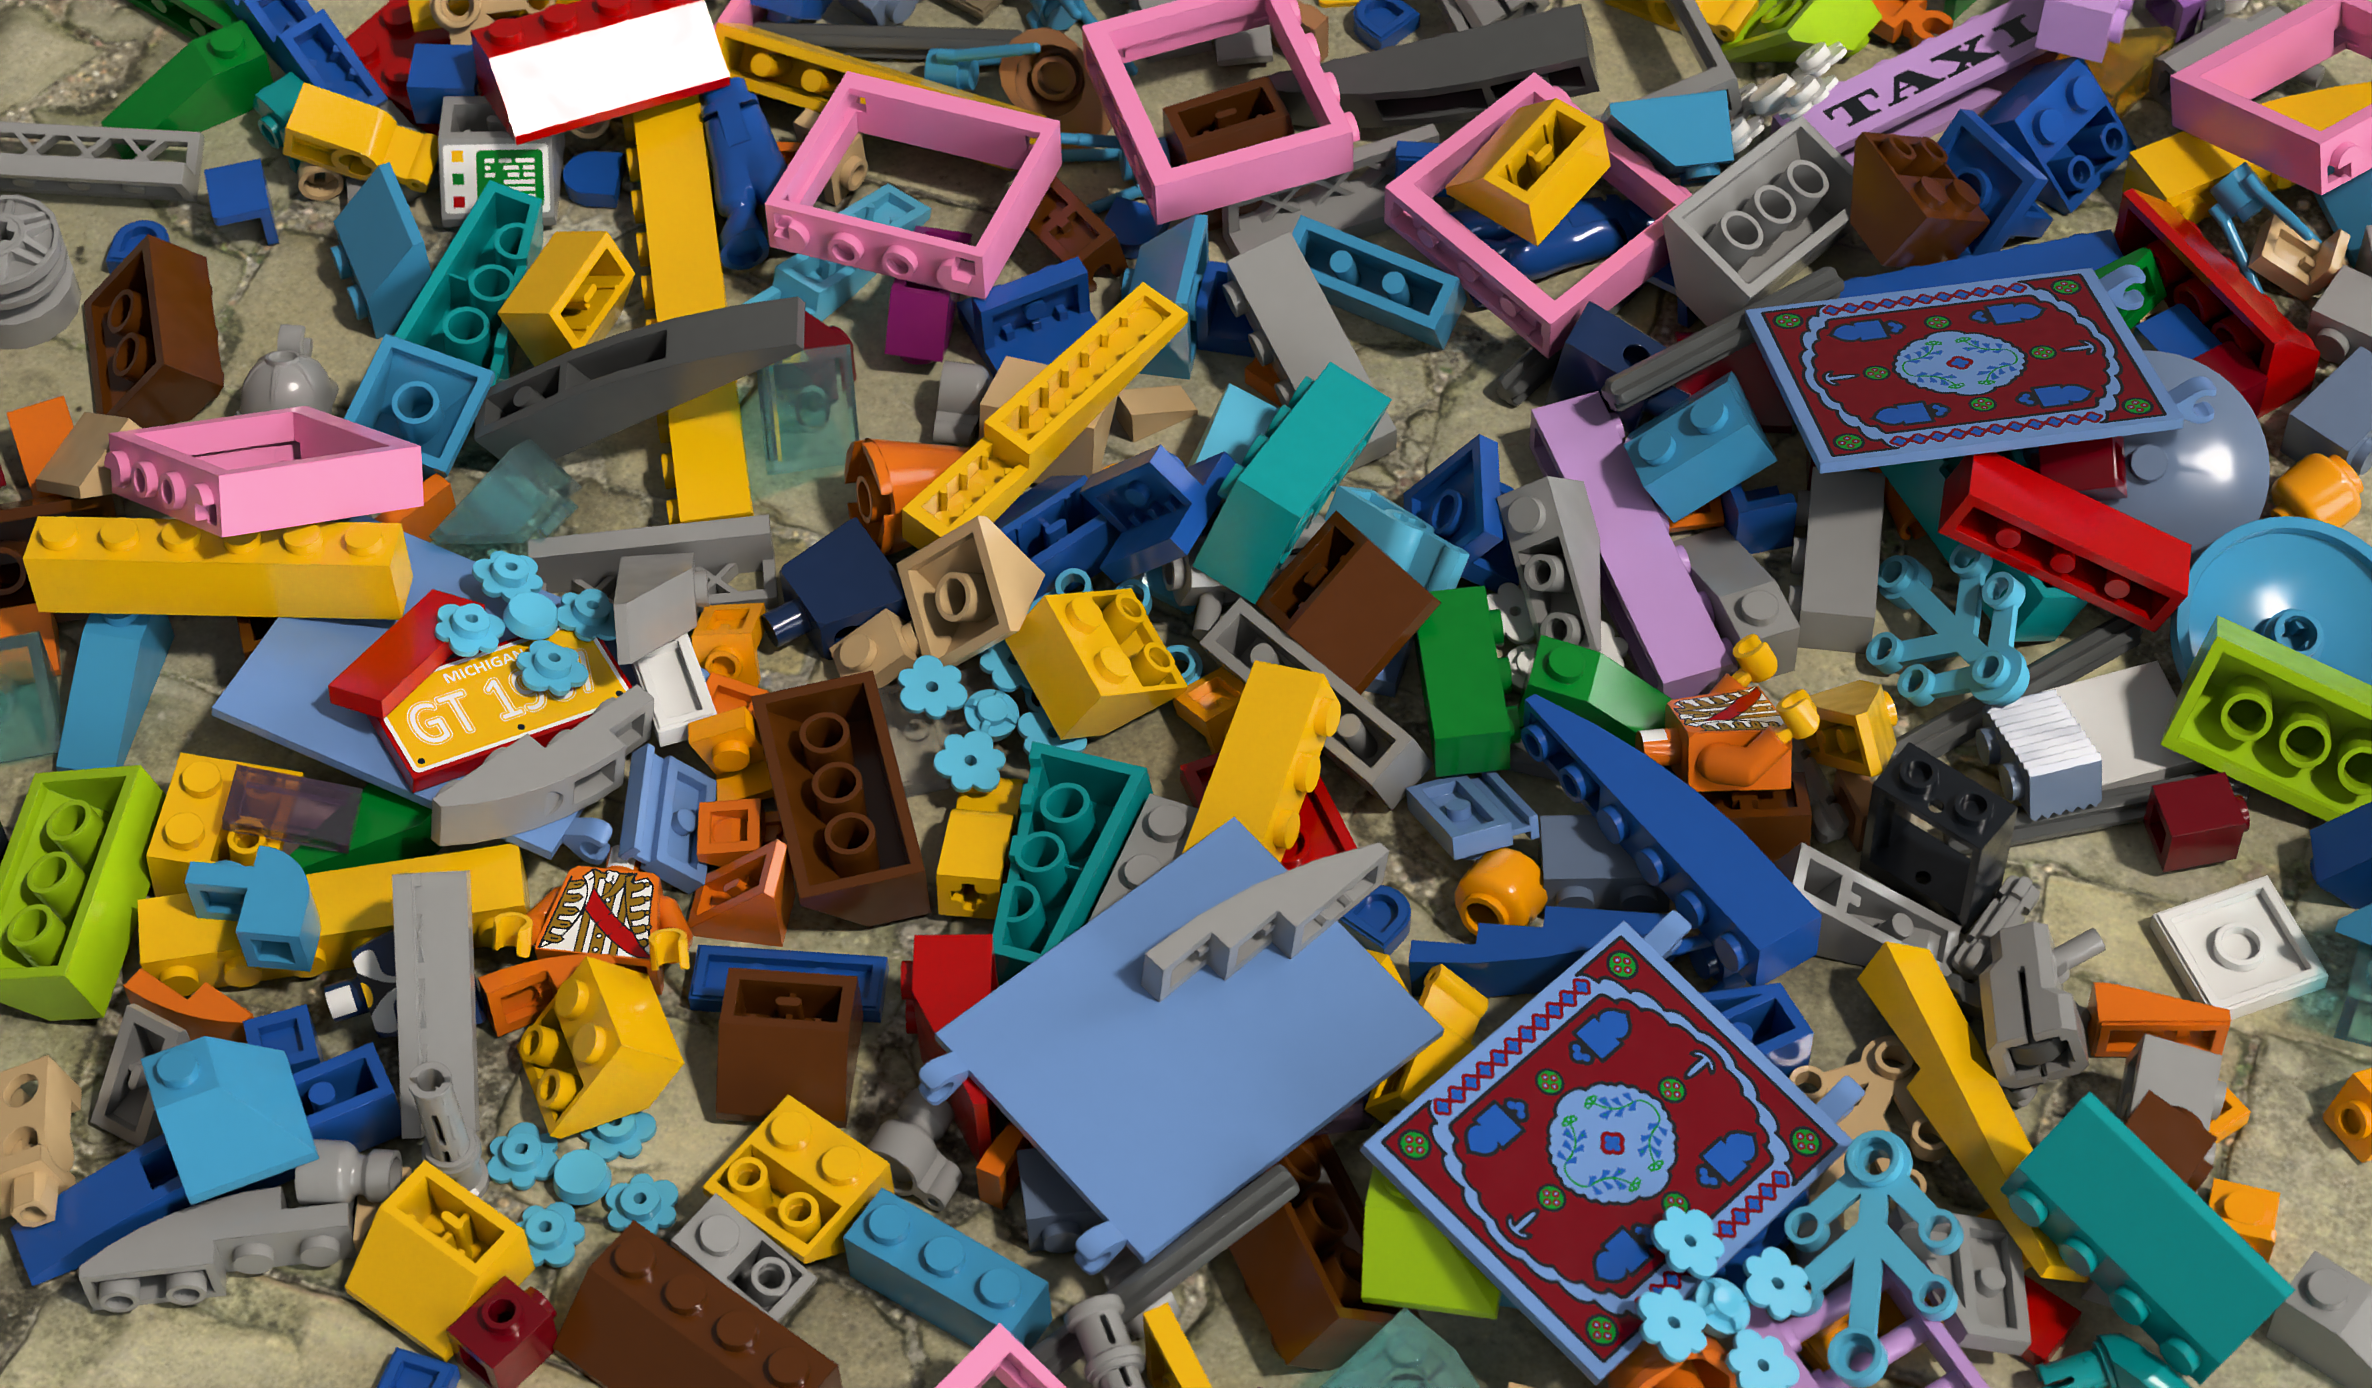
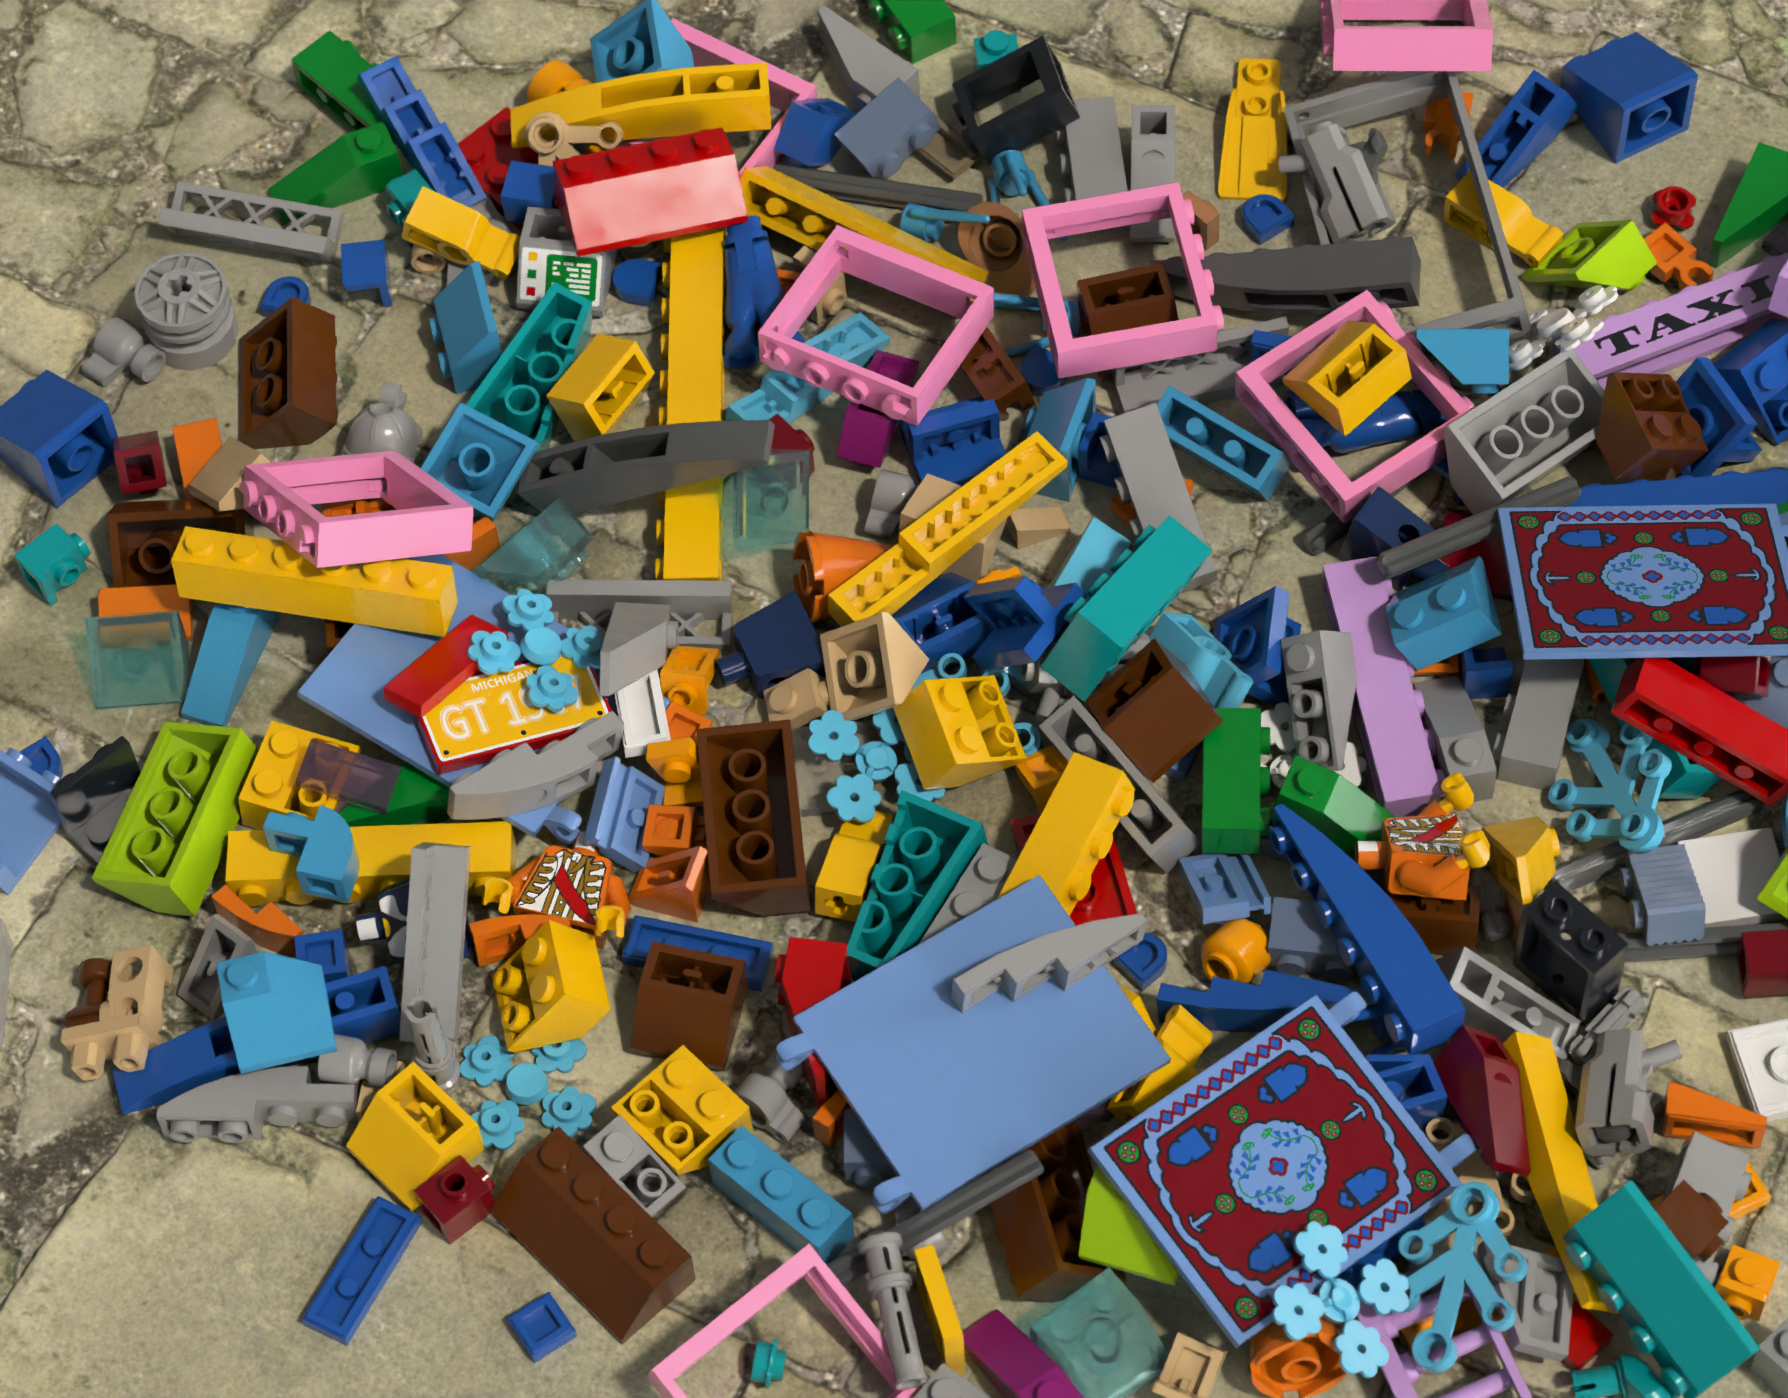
camera: 10 degrees right, 5 degrees up
none -> dark red slope [1433,1025,1531,1177]

